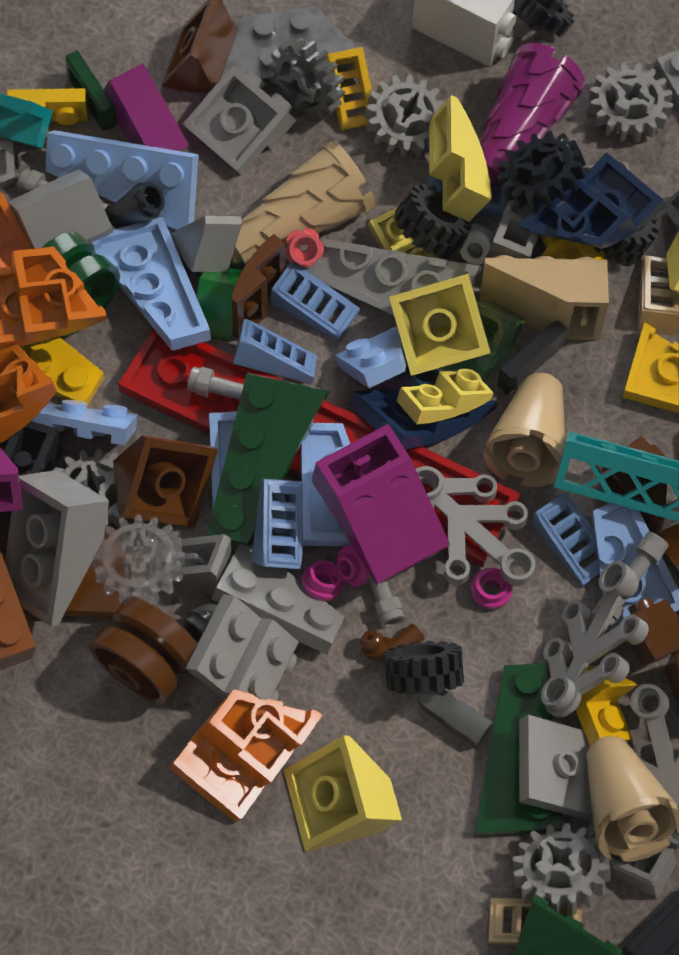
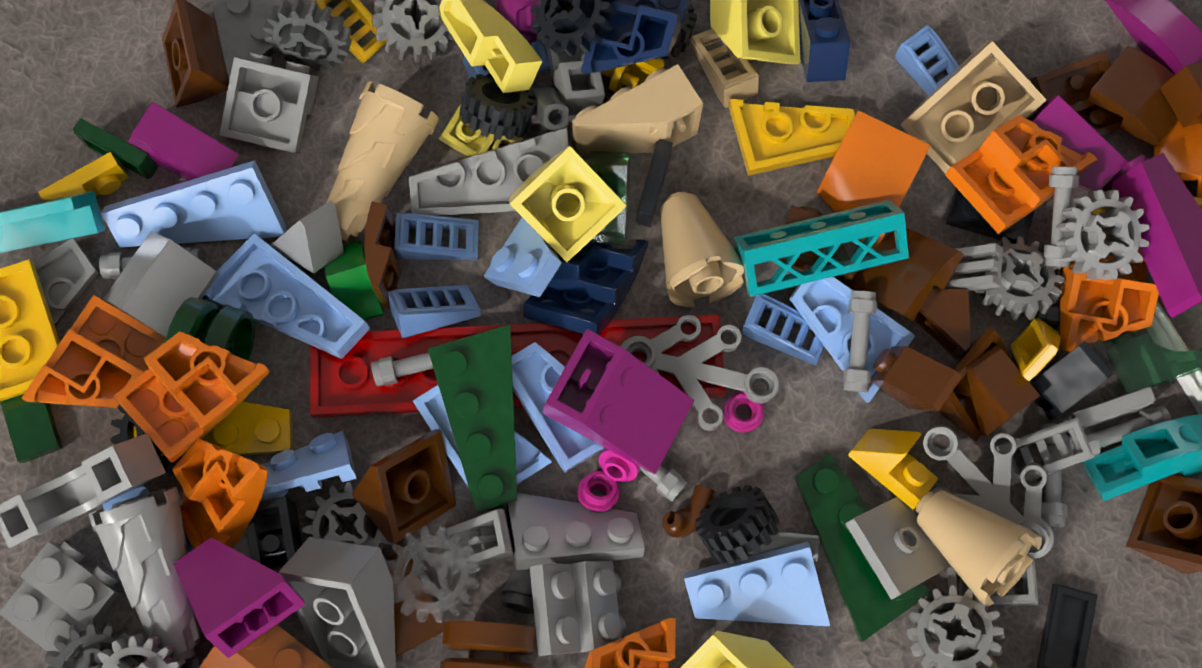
camera: 30 degrees left, 10 degrees up
black cone [107,182,165,228] -> none
medium blue slope [251,478,303,569] -> none
coral plate [285,228,324,268] -> none
light yellow slope [396,369,494,424] -> none
light grey plant [541,561,649,718] -> none
none -> light blue wing [683,542,830,626]

